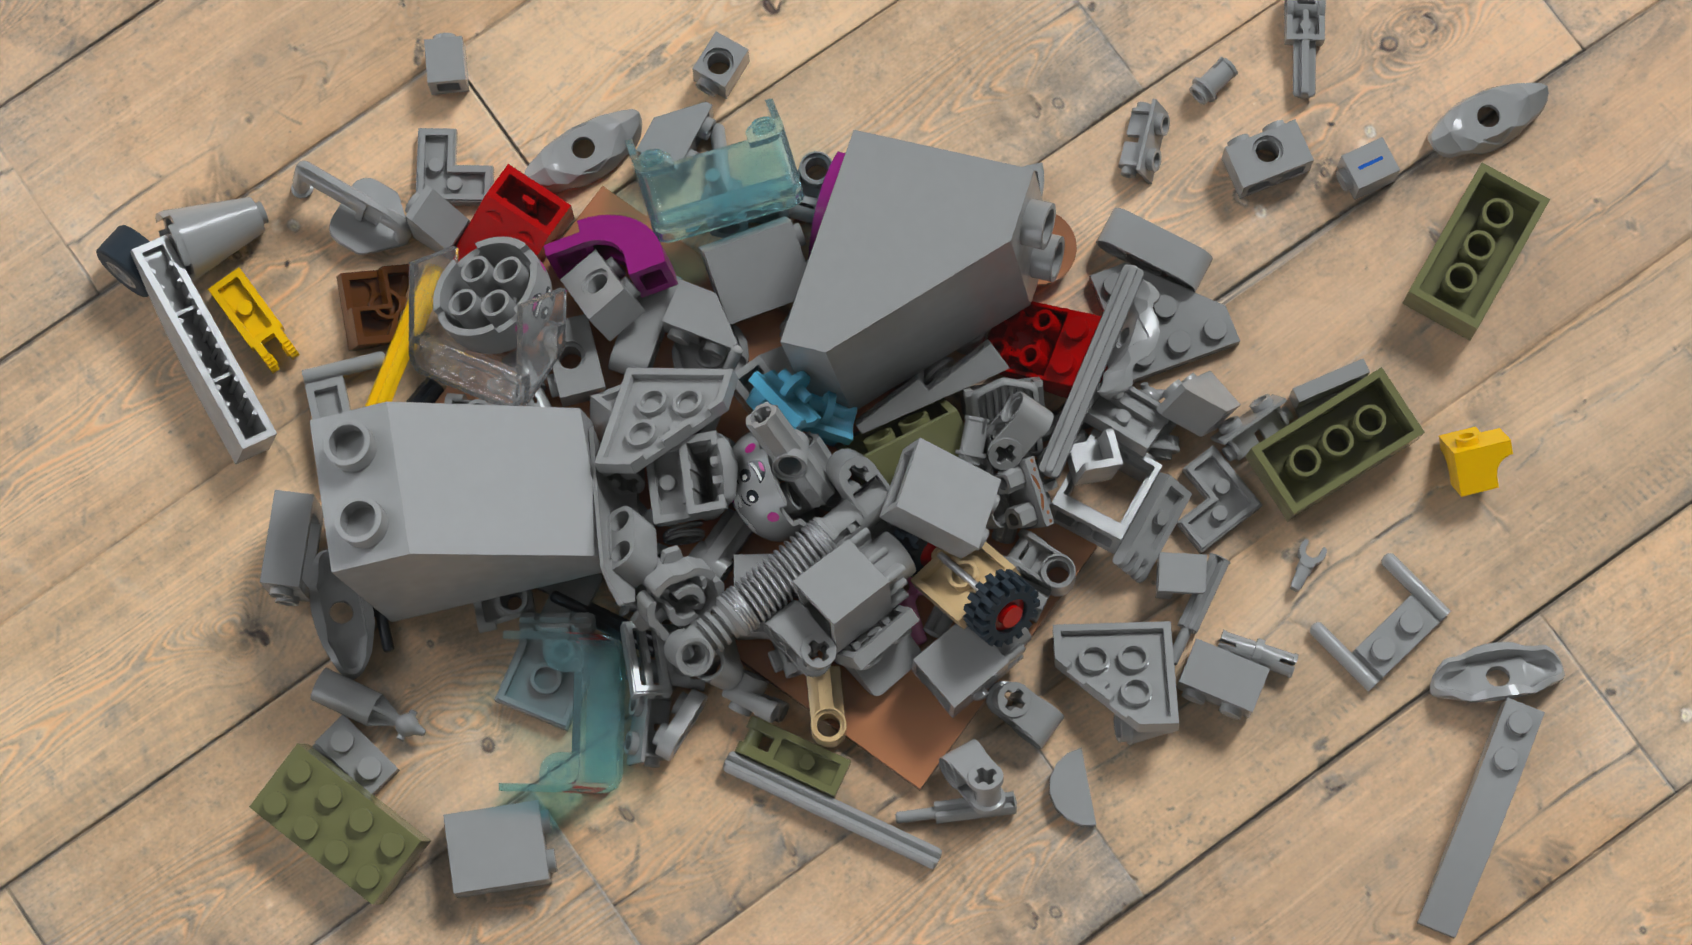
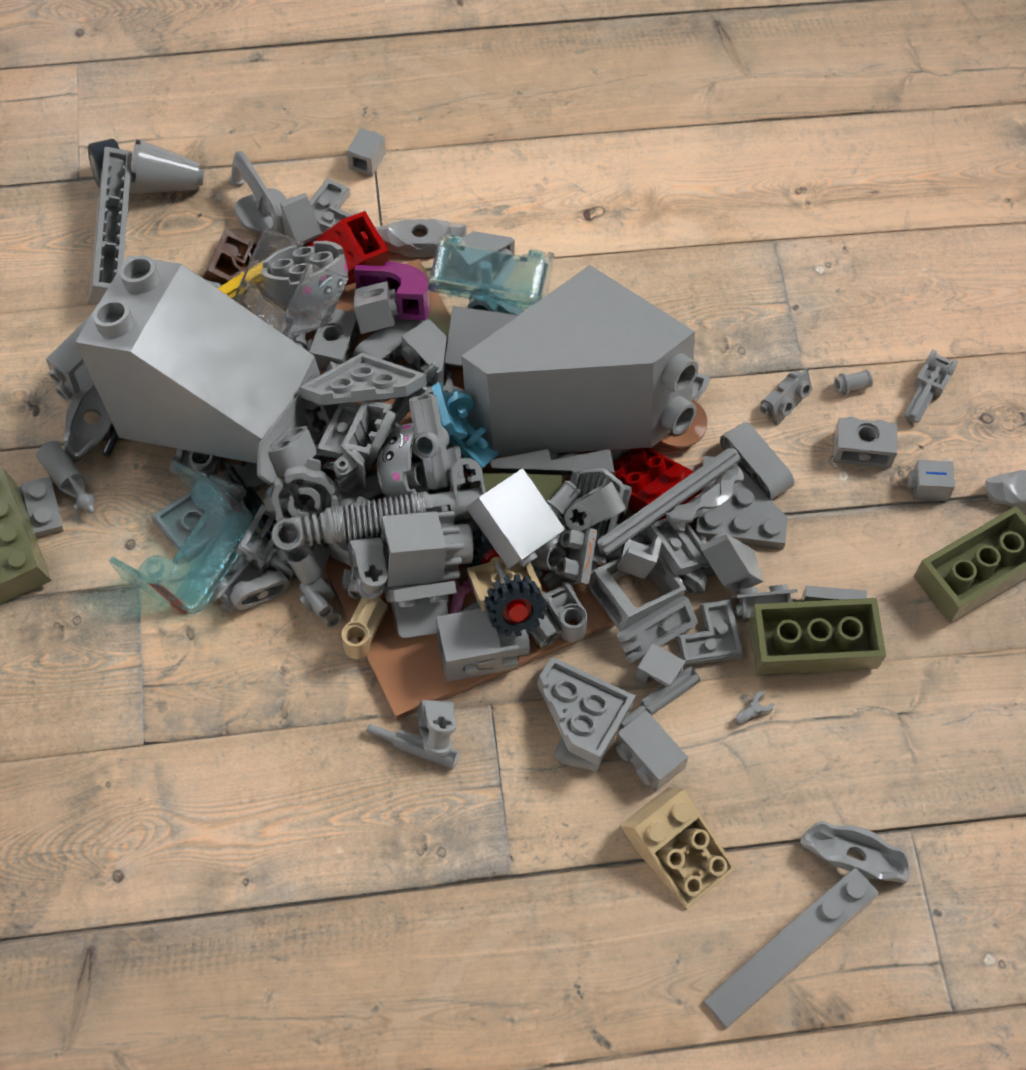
camera: 25 degrees right, 15 degrees down
yellow hinge [208,267,300,374] -> none
light grey brick [443,800,558,898] -> none
light grey brick [692,31,750,99] -> none
light grey axle [723,751,942,869] -> none
olive plate [734,716,851,799] -> none
light grey piece [986,681,1064,749] -> none
light grey tile [1049,748,1096,827] -> none
light grey pin [1218,629,1299,678] -> none
light grey plate [1310,553,1451,692] -> none
yellow brick [1438,426,1513,497] -> none
none -> light grey hinge [333,444,366,493]
none -> tan slope [620,787,736,909]

